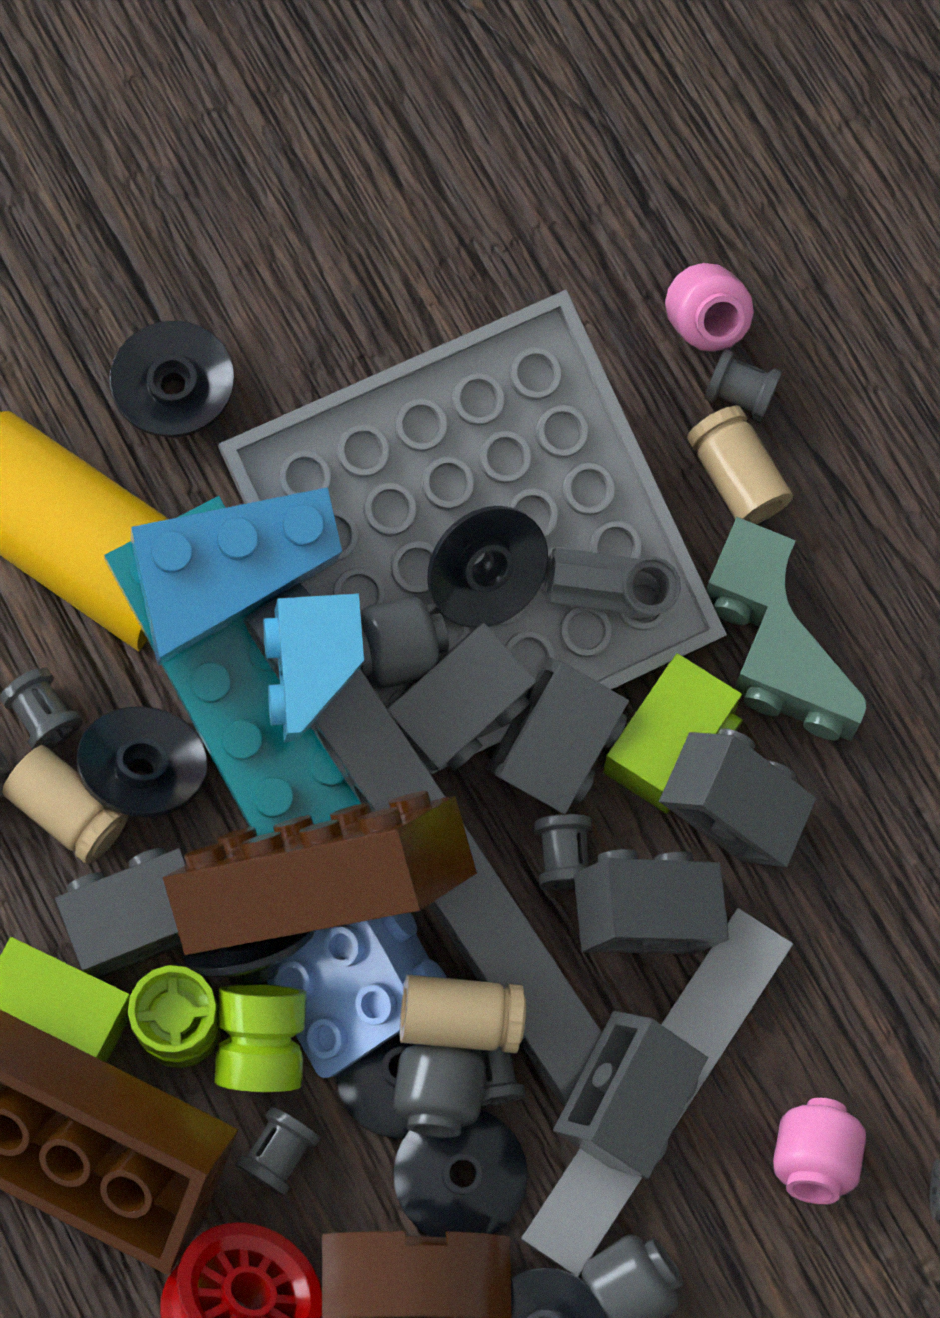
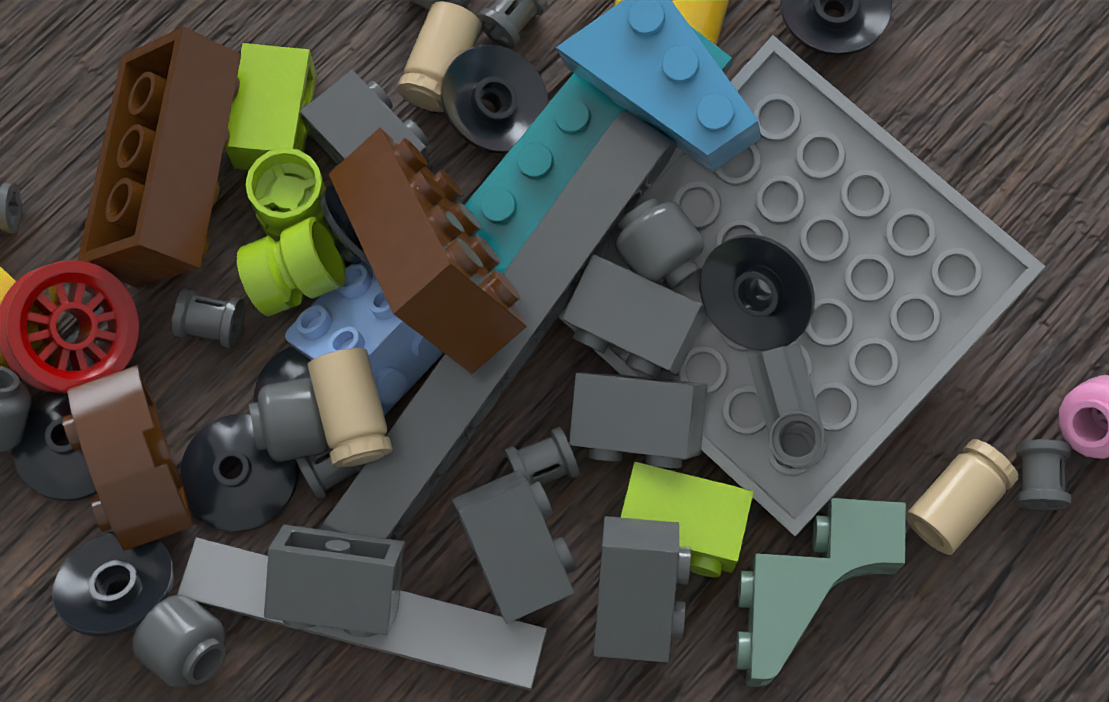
camera: 75 degrees right, 0 degrees up
medium azure slope [263,593,364,742] -> none

